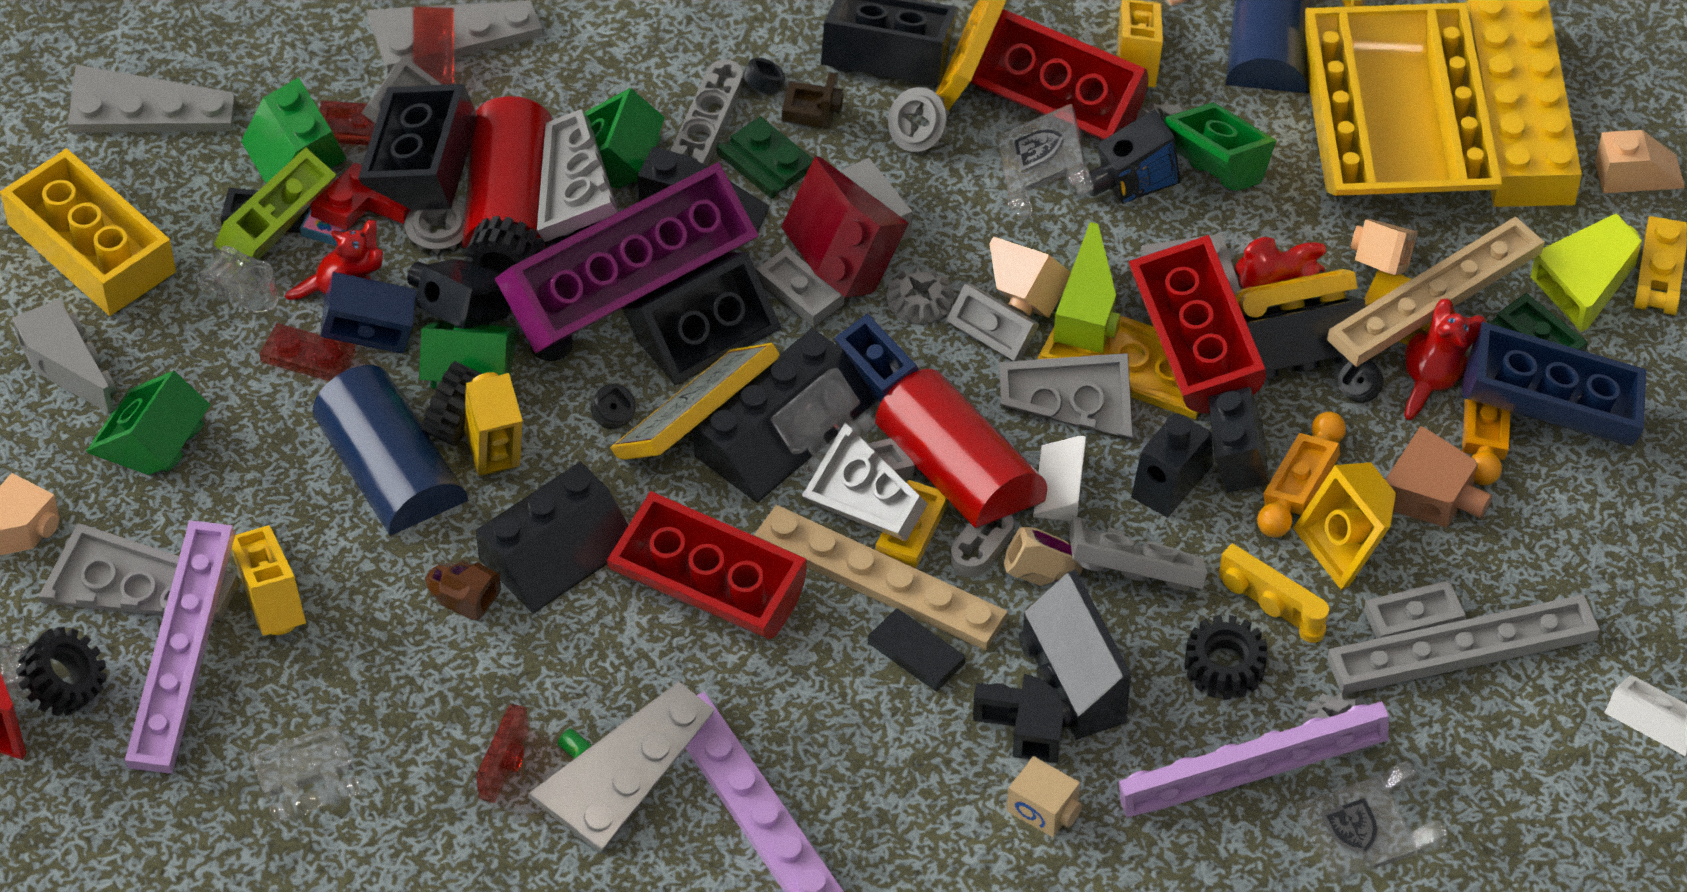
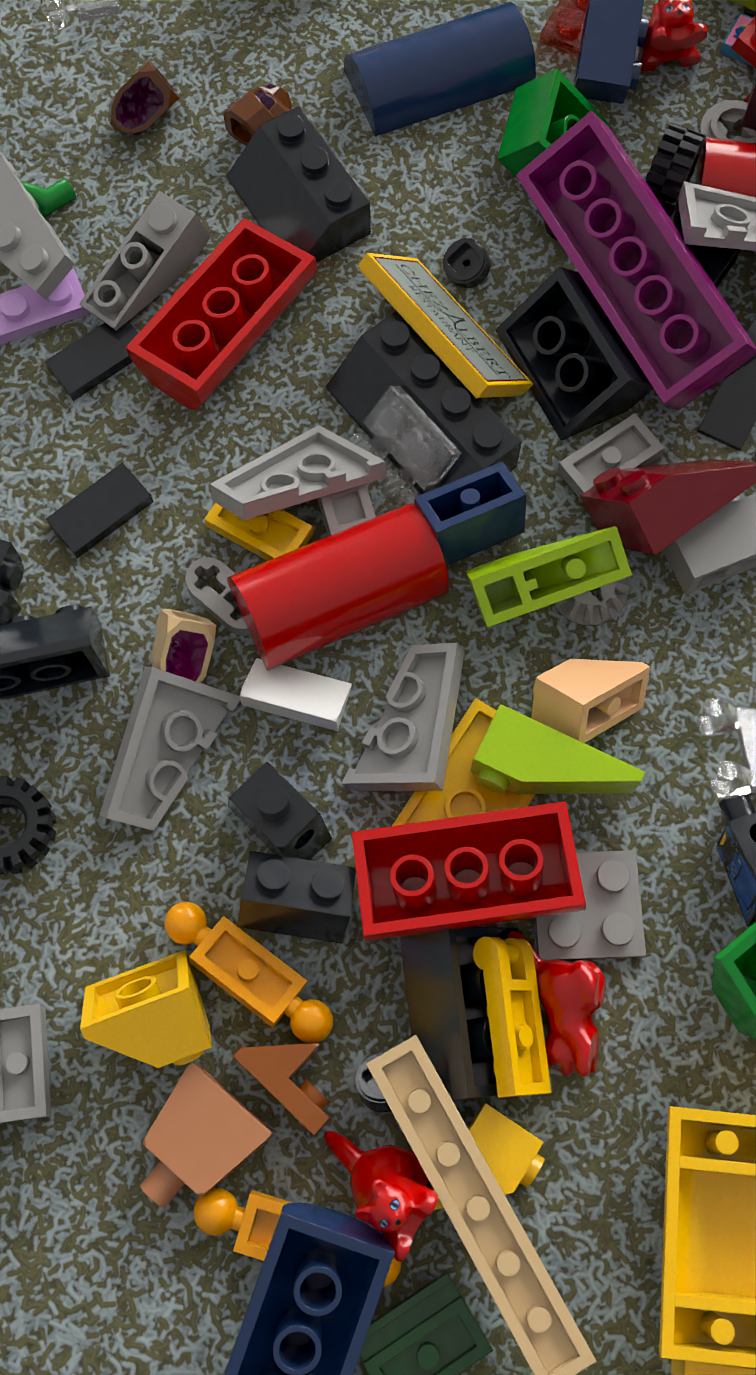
camera: 100 degrees right, 20 degrees up
black torso [407,259,510,329] -> none
black tyre [421,361,482,446] -> none
yellow brick [465,372,523,476] -> none
clear red plate [476,703,529,803] -> none
tan plate [754,505,1008,651] -> none
light grey plate [946,283,1040,361] -> none
yellow plate [1219,543,1329,643] -> none
light nougat slope [1351,219,1418,275] -> none
none -> black tile [45,321,138,401]
none -> light grey slope [79,191,211,331]
none -> rock [108,61,181,135]
none -> dark orange slope [233,1043,331,1135]
none -> lime slope [465,526,632,627]

